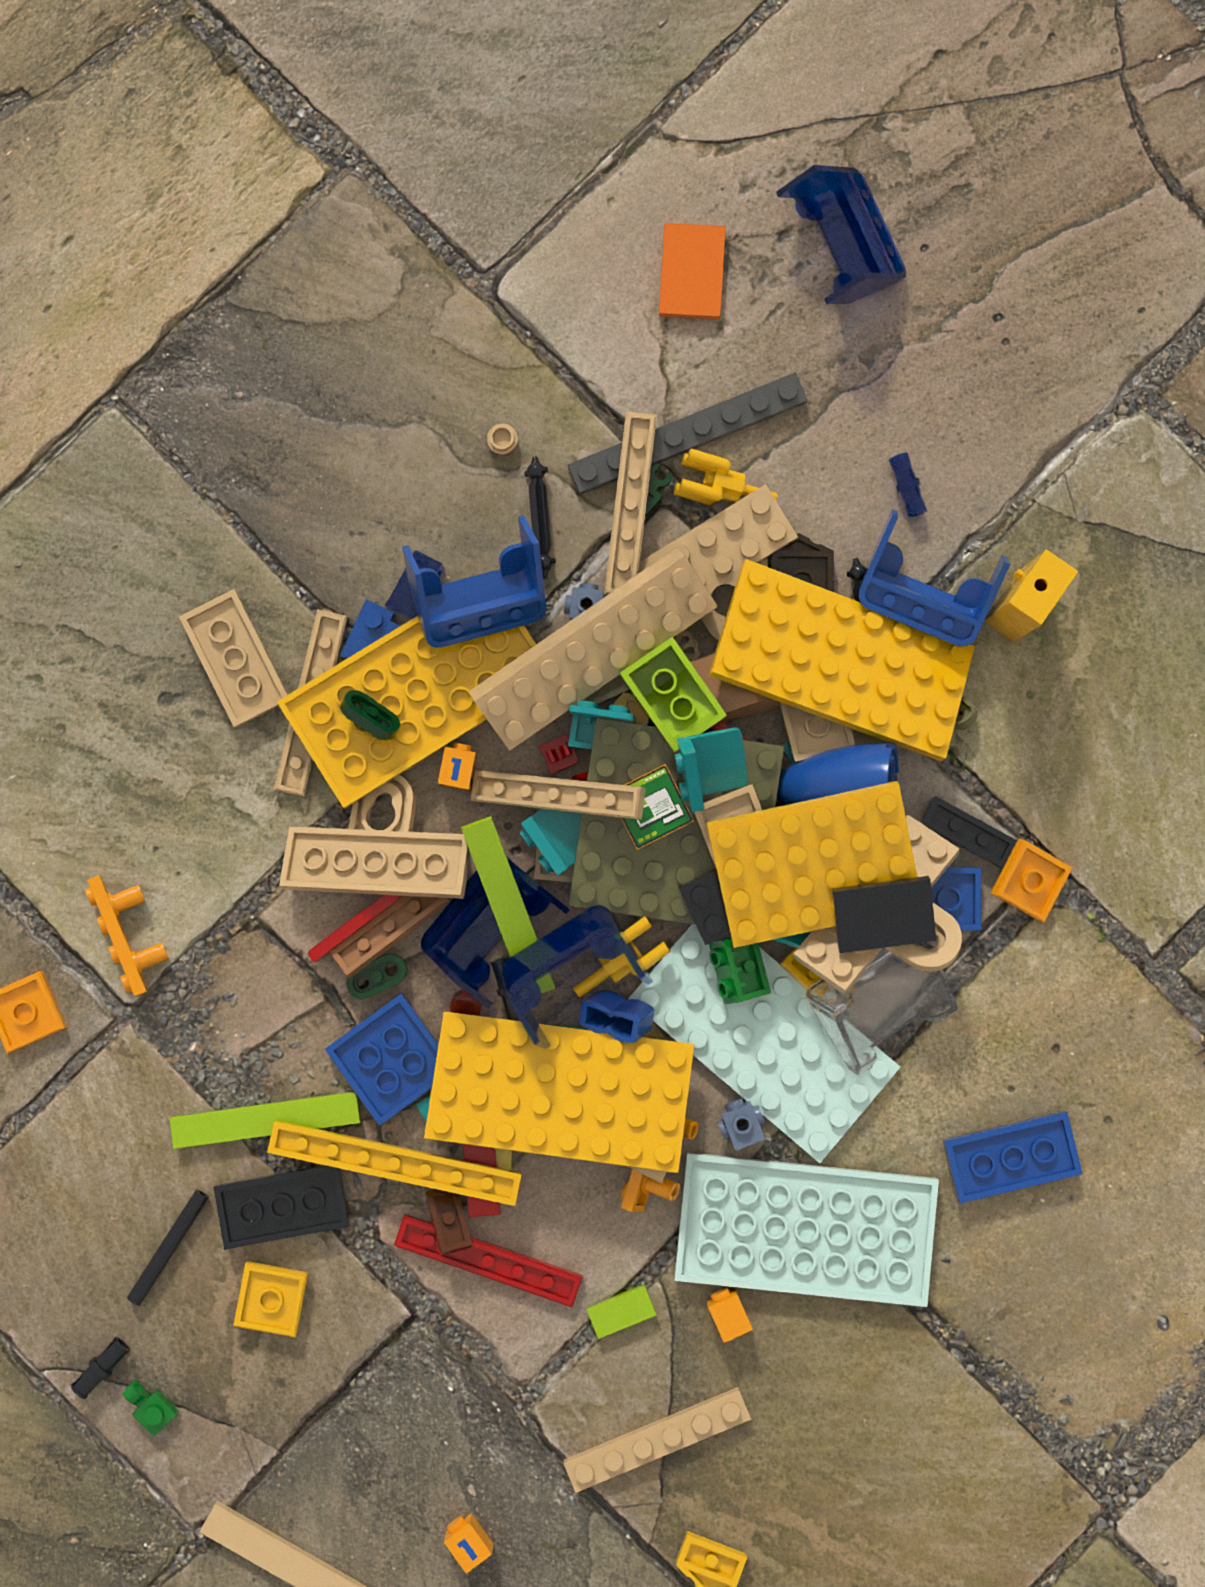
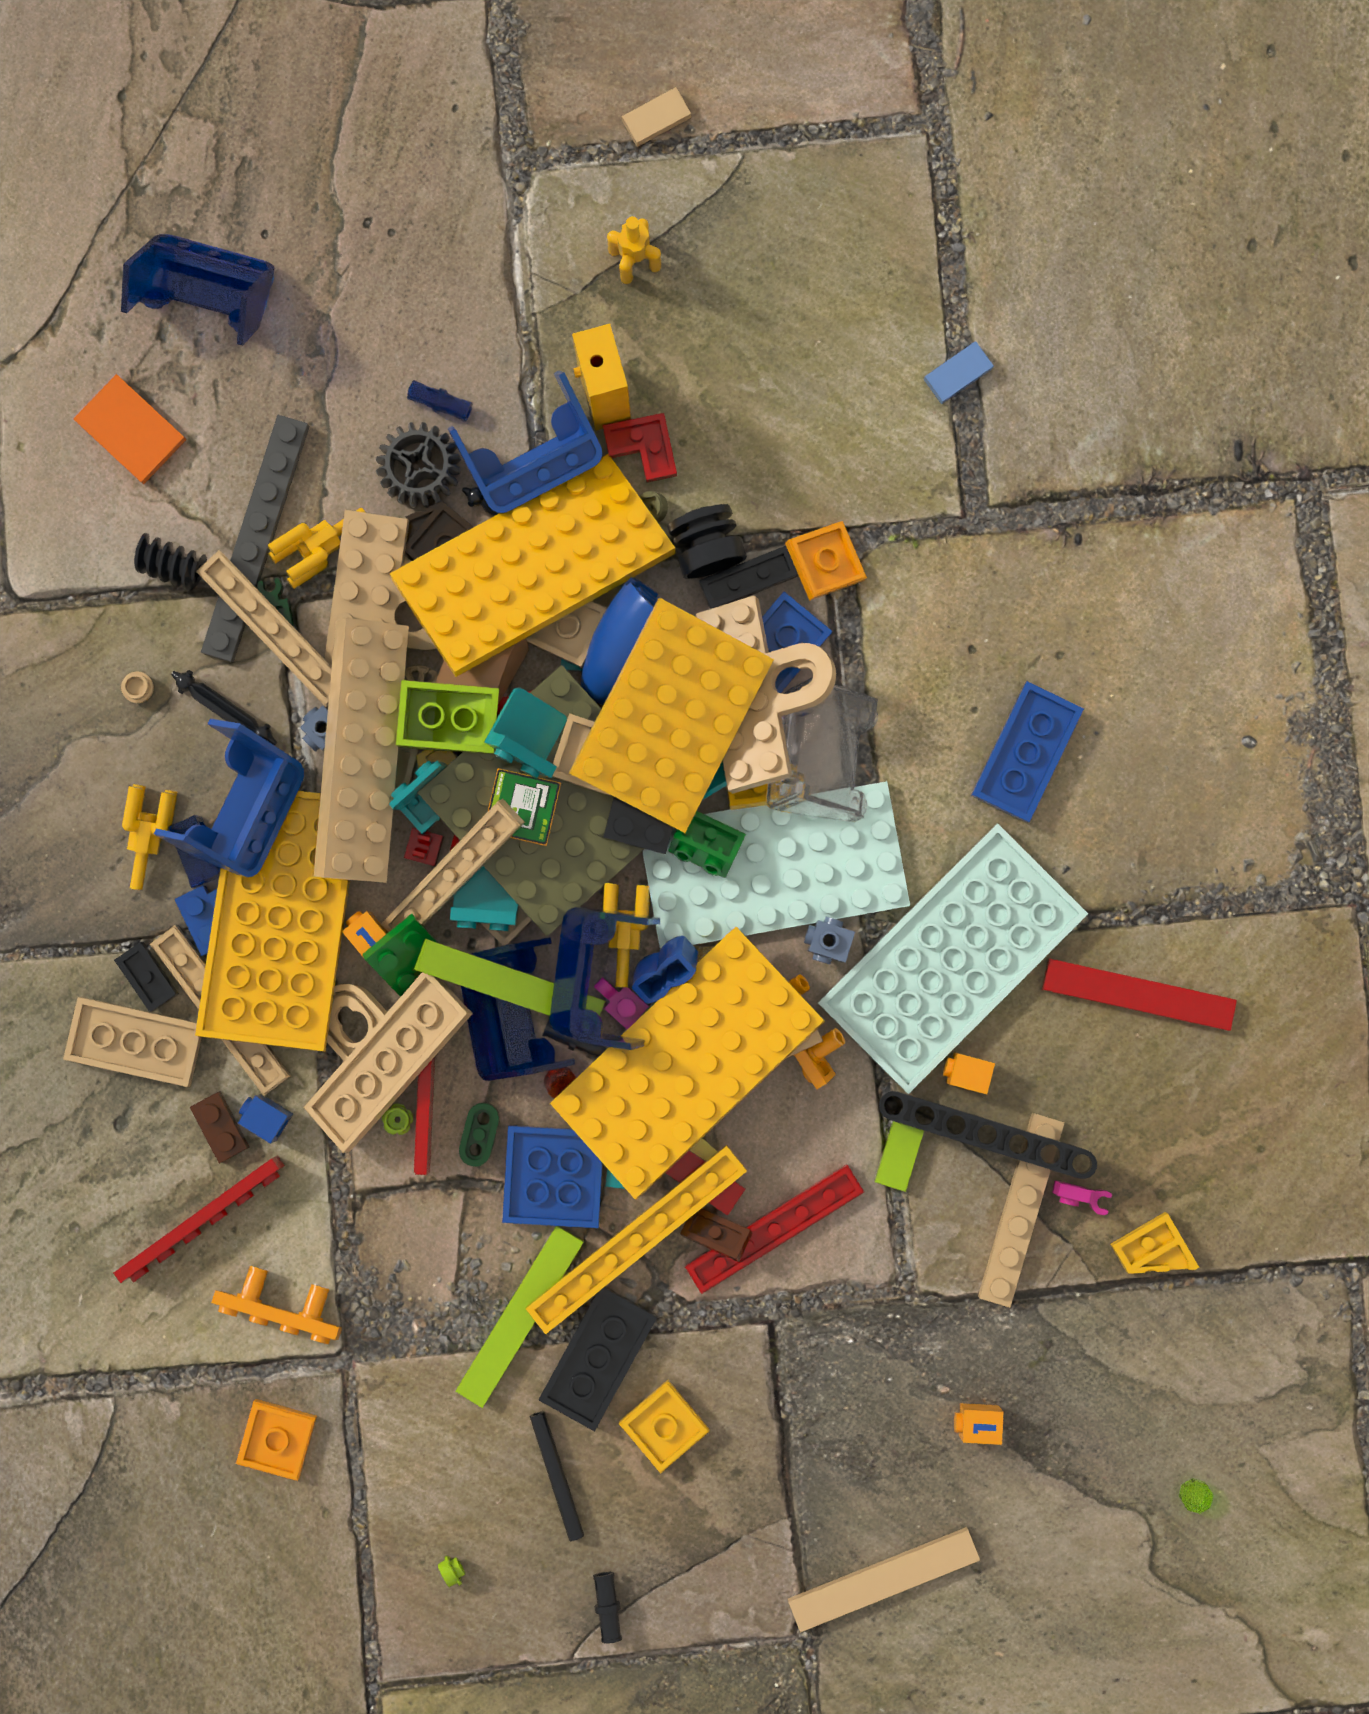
camera: 55 degrees left, 0 degrees up
green plate [122,1379,179,1437] -> none
medium nougat plate [329,896,450,979] -> none
dark green plate [340,690,401,740] -> none
black tile [832,876,936,953] -> none
none -> red plate [113,1156,285,1283]
none -> black plate [114,942,179,1012]
none -> yellow plant [122,784,178,890]
none -> black piece [134,533,207,591]
none -> reddish brown plate [190,1091,250,1164]
none -> blue brick [238,1094,293,1144]
none -> green plate [362,914,439,997]
none -> dark grey gear [376,422,461,508]
none -> lime plate [382,1104,413,1135]
none -> lime plate [437,1556,465,1588]
none -> dark pink plate [594,977,649,1029]
none -> red plate [602,413,677,483]
none -> yellow plant [607,216,661,284]
none -> black wheel [667,504,747,579]
none -> black beam [879,1091,1097,1179]
none -> red tile [1042,959,1237,1031]
none -> dark pink plate [1052,1180,1112,1215]

